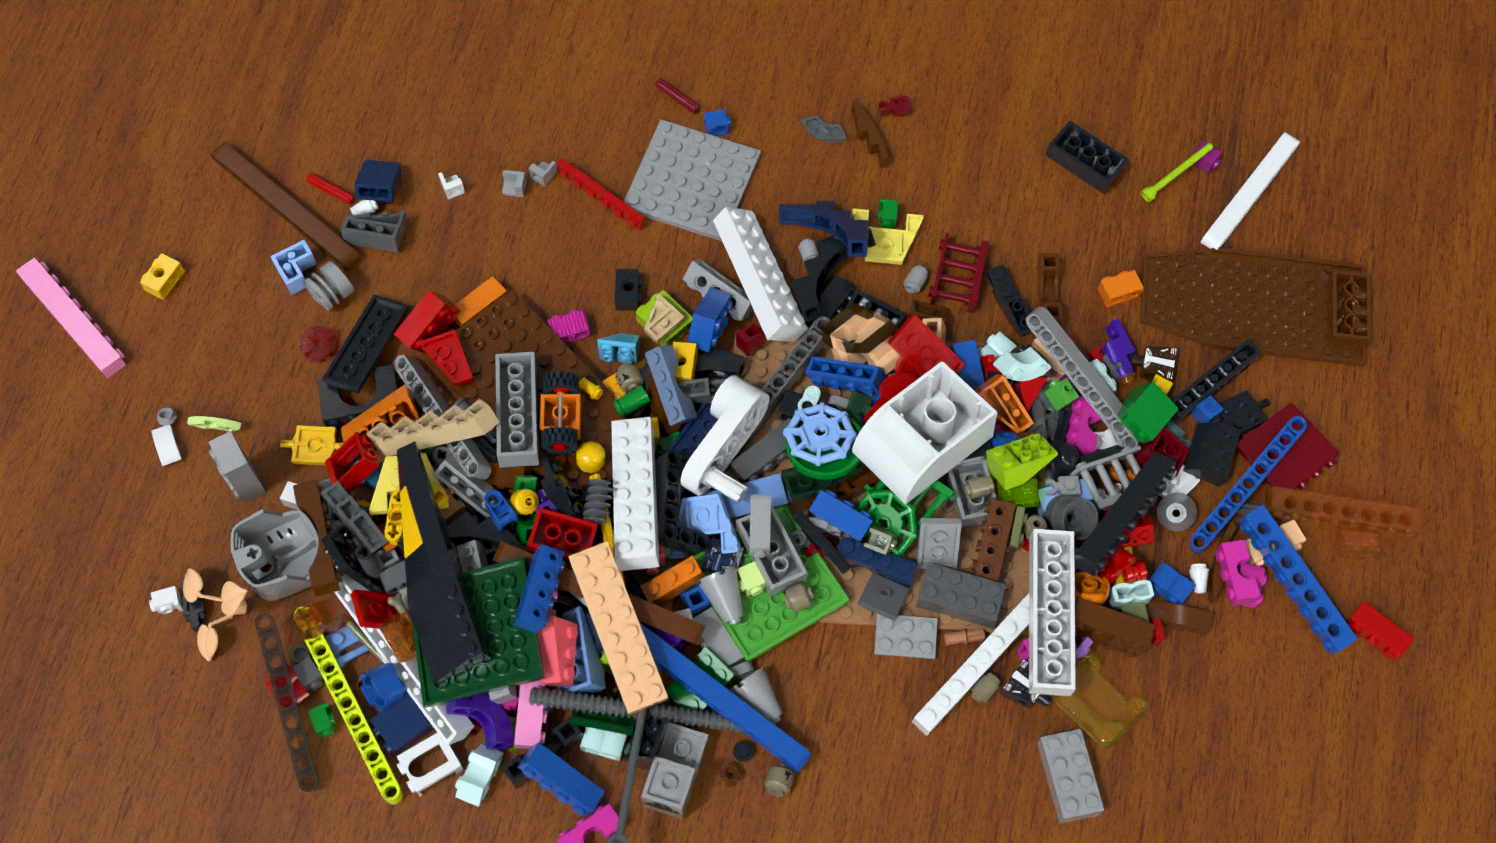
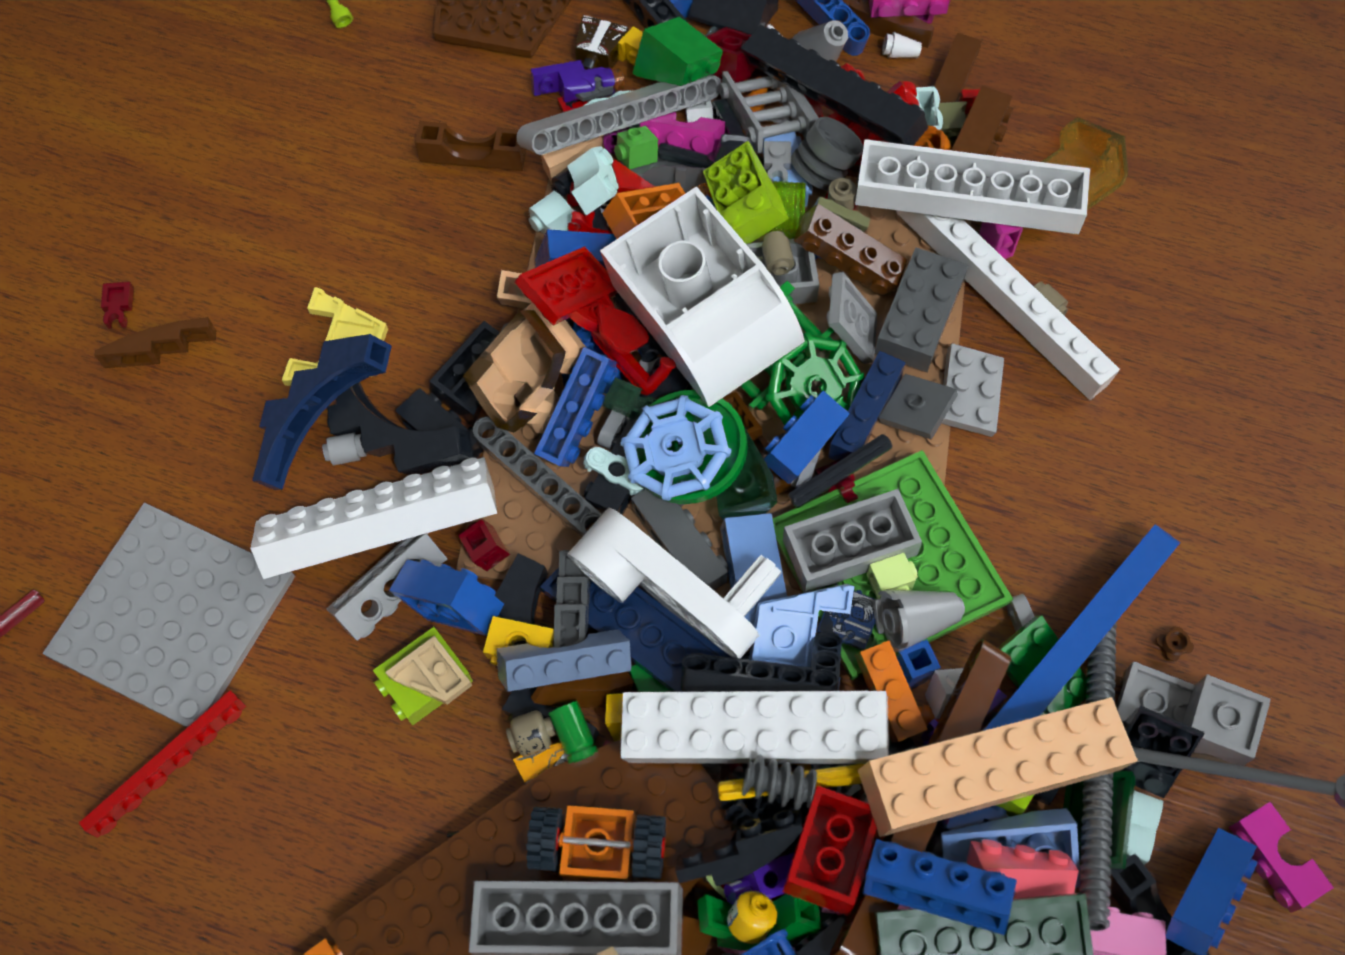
camera: 80 degrees left, 0 degrees up
light grey panel [502,170,526,197] -> none
light grey panel [529,161,558,187] -> none
dark pink brick [547,310,591,343] -> none
yellow hair [576,441,606,473] -> none
yellow pin [579,377,603,400] -> none
medium azure slope [597,333,640,364] -> none
black brick [615,269,642,311] -> none
light grey brick [693,607,744,668] -> none
blue brick [704,109,731,136] -> none
light grey cone [729,667,782,724] -> none
black plate [733,741,754,762] -> none
light grey slope [749,495,771,558] -> none
dark tan head [764,764,794,797] -> none
dark tan head [783,582,815,612] -> none
dark grey plate [788,529,810,552] -> none
dark grey tile [801,115,847,143] -> none
olive window [864,525,898,555] -> none
green brick [878,199,898,229] -> none
light grey brick [903,265,928,293] -> none
reddish brown slope [908,300,949,324] -> none
dark red fence [928,233,989,314] -> none
nougat axle [944,629,985,646] -> none
black slope [986,264,1031,336] -> none
black torso [1000,659,1053,709] -> none
light grey brick [1037,729,1104,824] -> none
black brick [1046,121,1129,195] -> none
orange brick [1098,270,1144,308] -> none
blue brick [1148,562,1196,605] -> none

